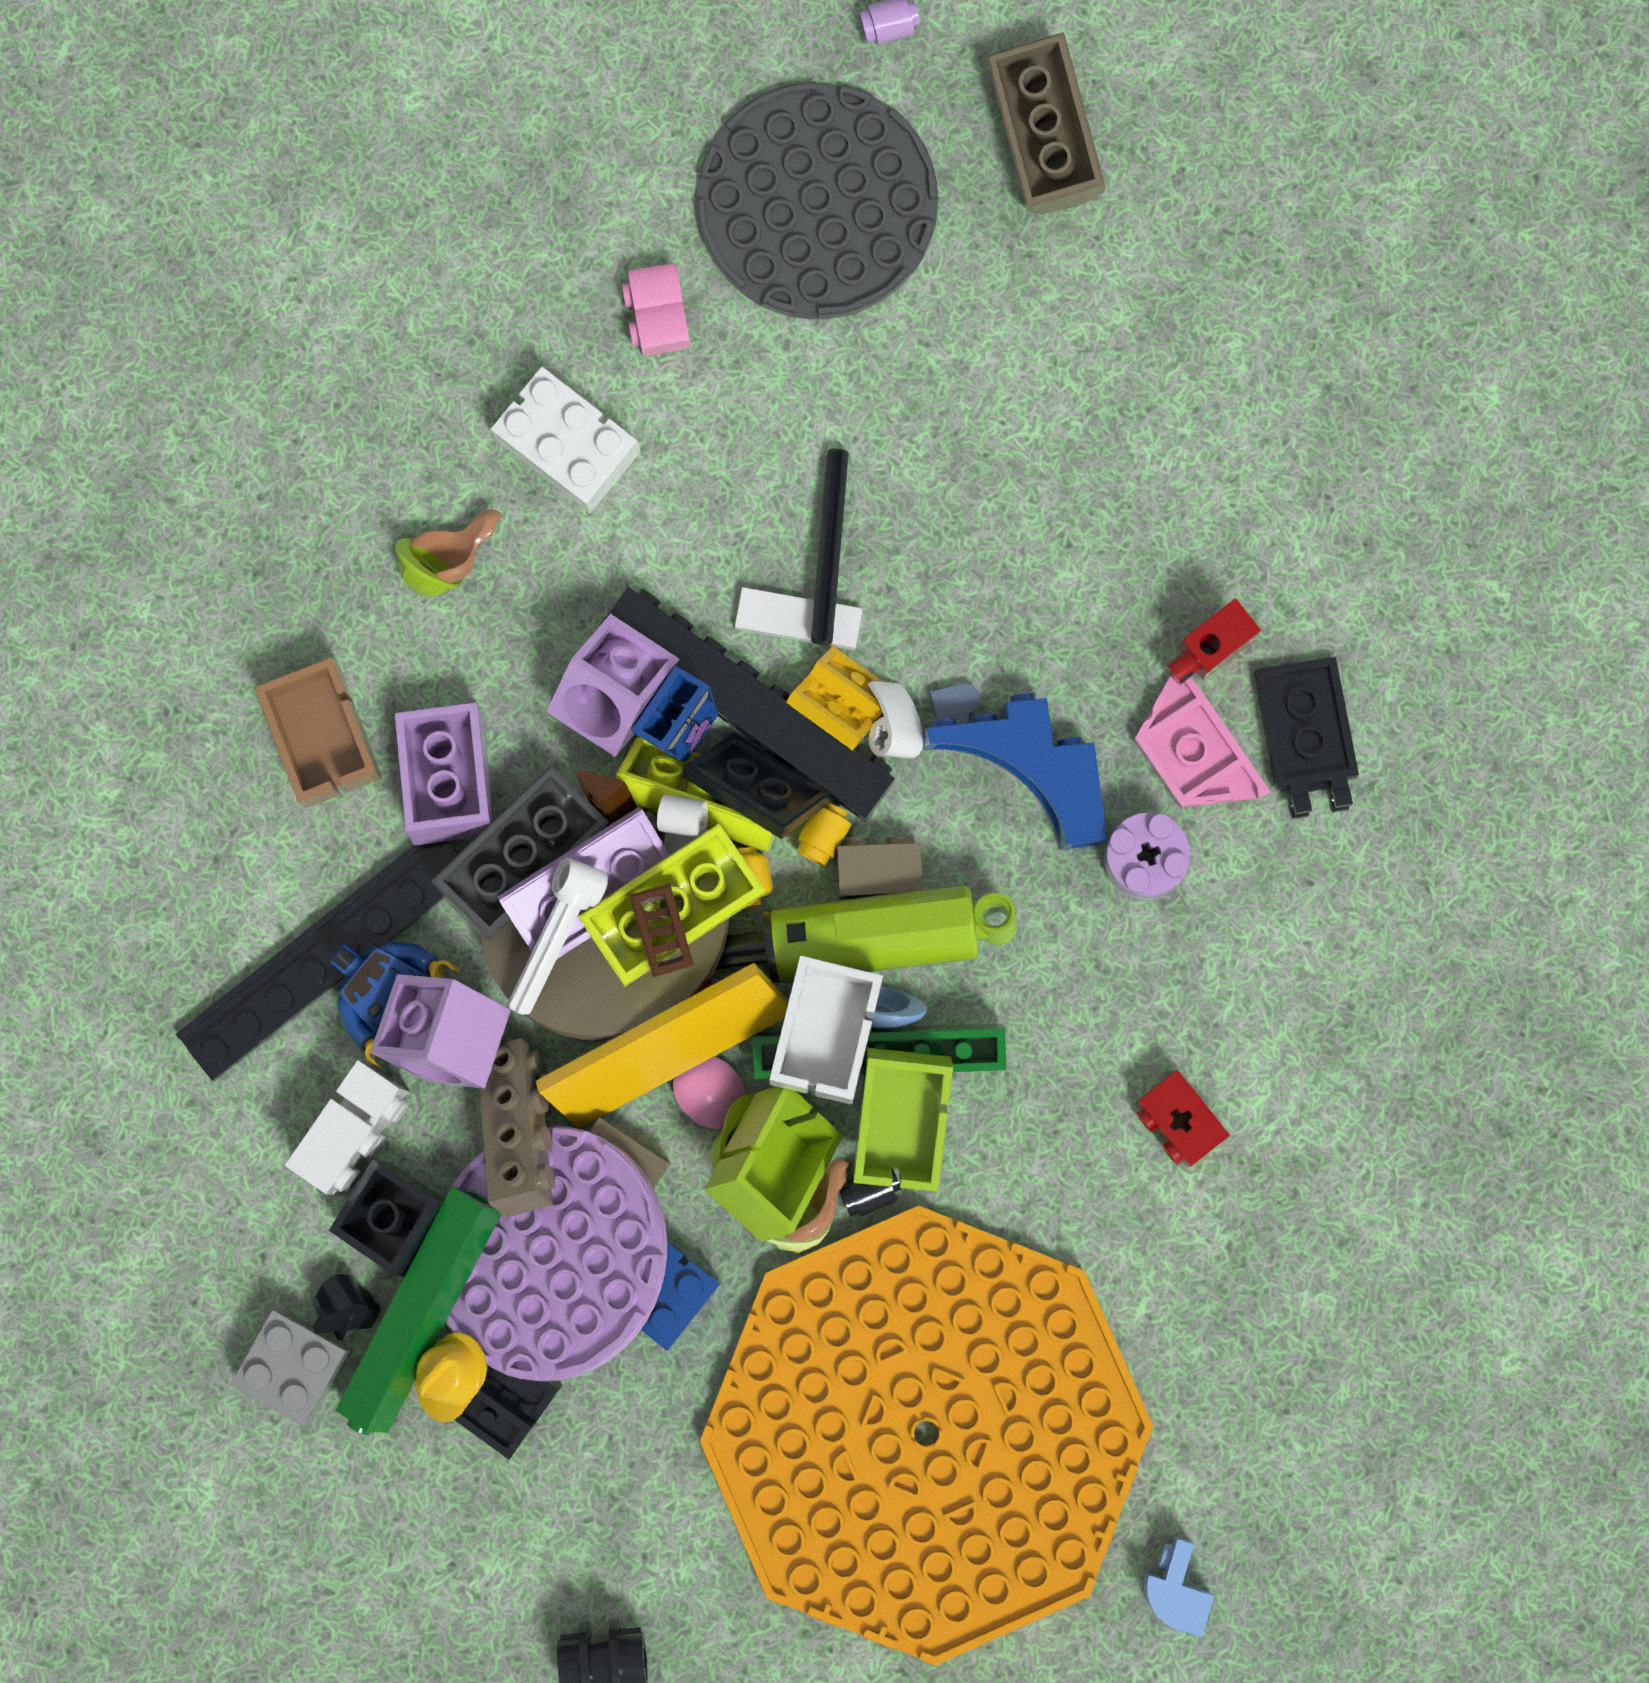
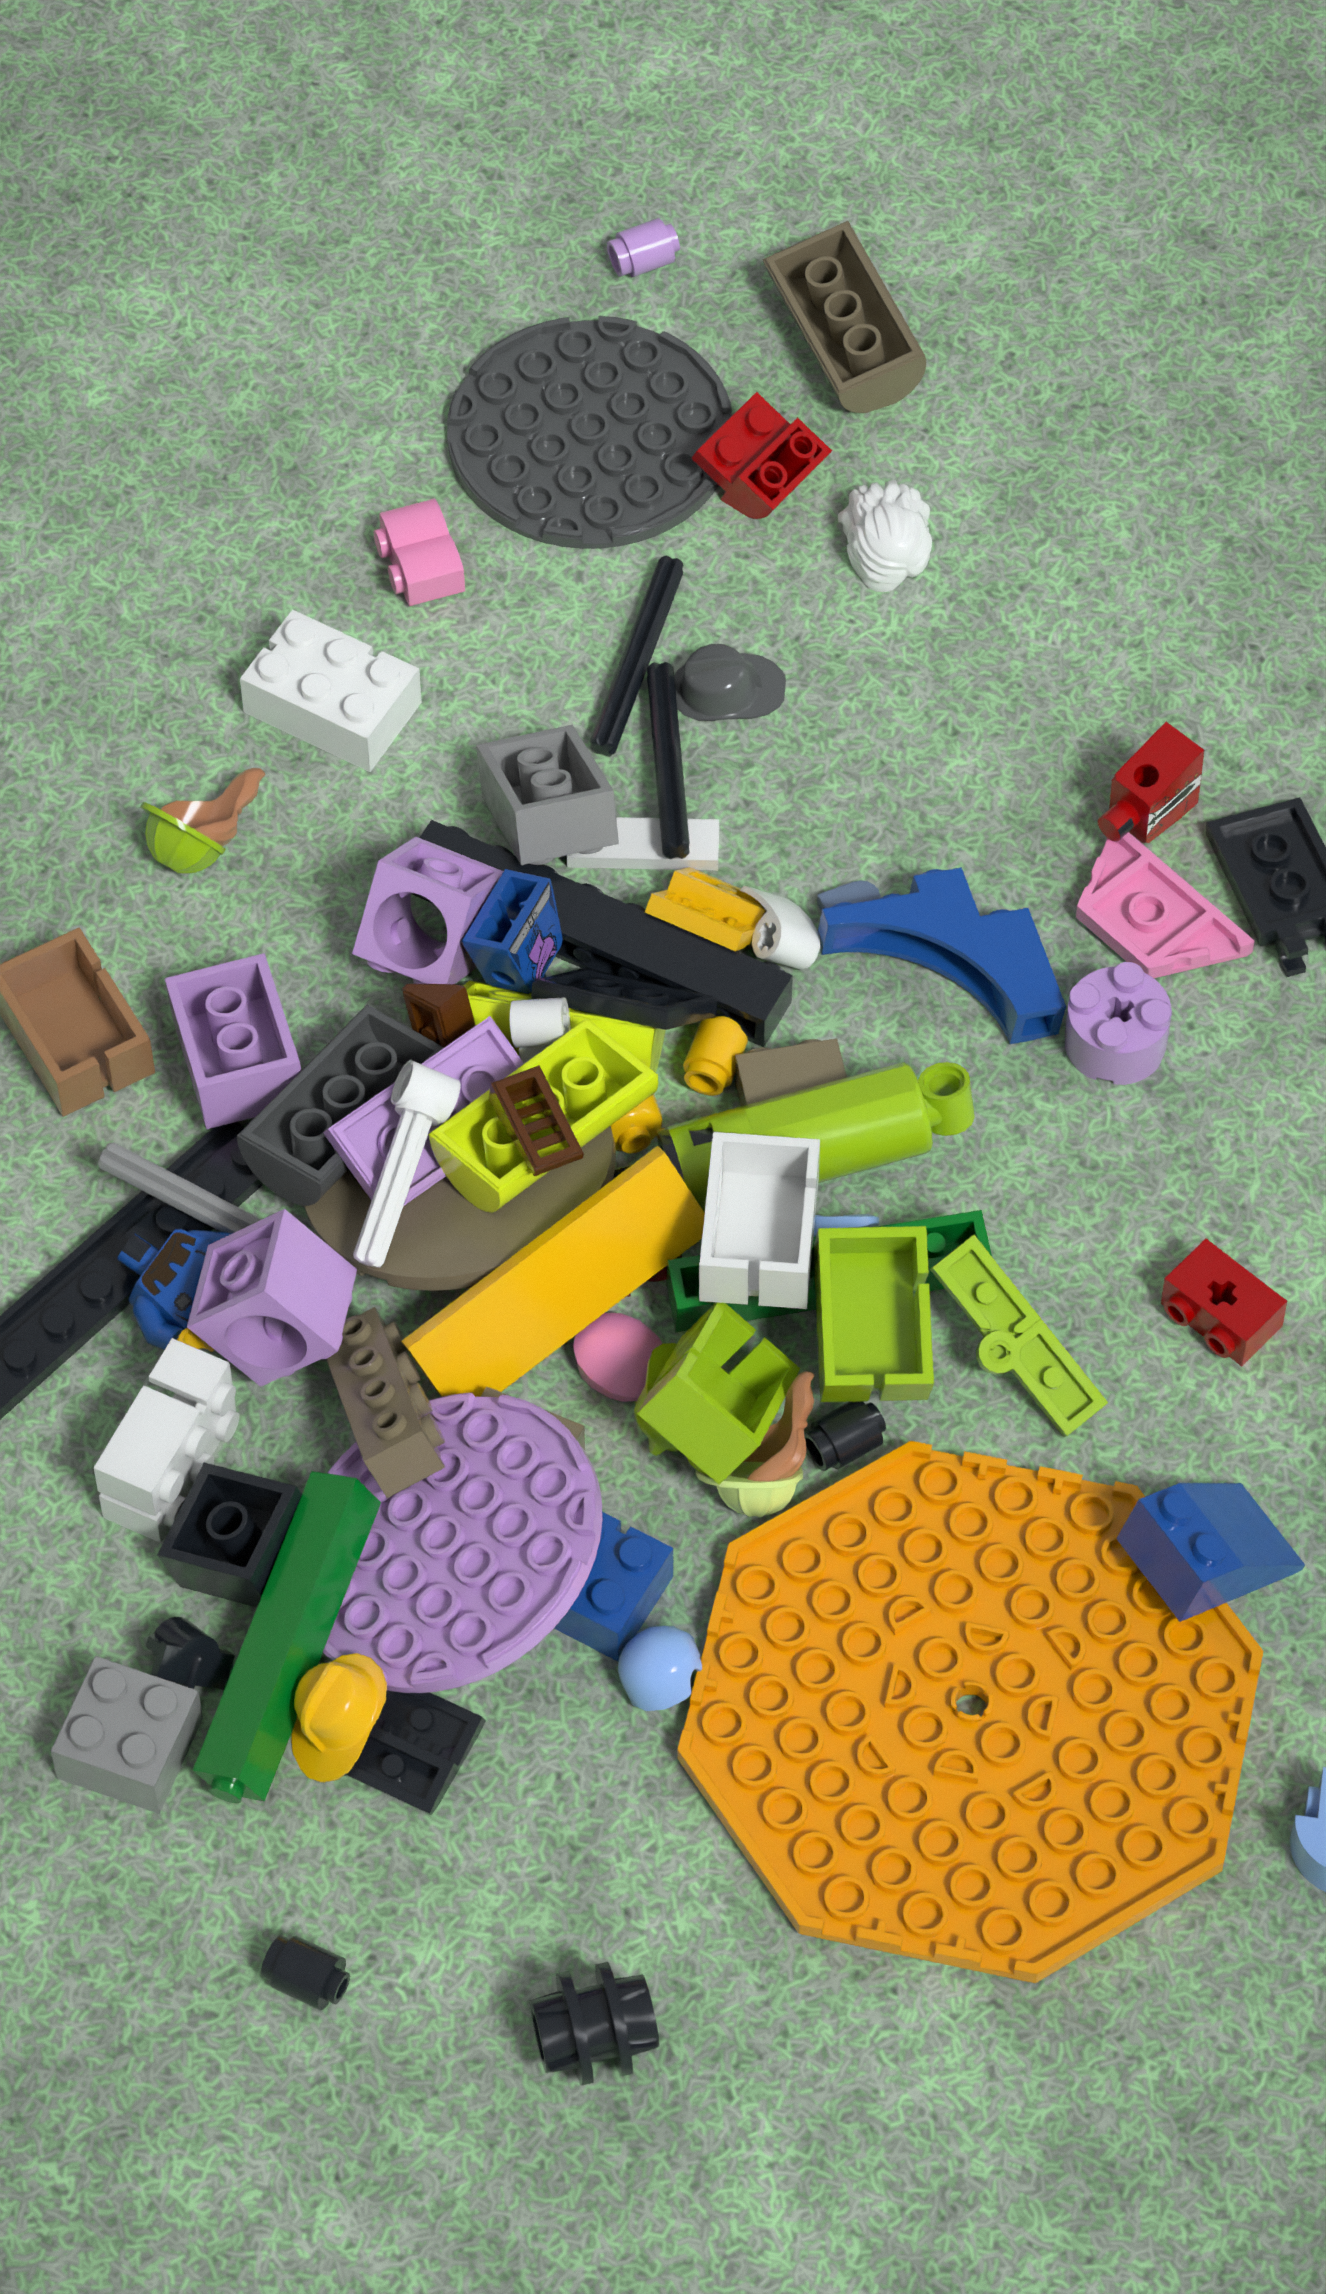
camera: 10 degrees left, 25 degrees down
none -> light grey axle [98,1143,261,1233]
none -> black brick [261,1935,350,2010]
none -> light grey brick [476,725,619,865]
none -> black axle [590,555,684,757]
none -> light blue hair [618,1626,702,1711]
none -> dark grey piece [674,644,786,721]
none -> red brick [691,392,832,519]
none -> white hair [838,480,932,592]
none -> lime hinge [930,1235,1108,1437]
none -> blue slope [1116,1483,1305,1622]

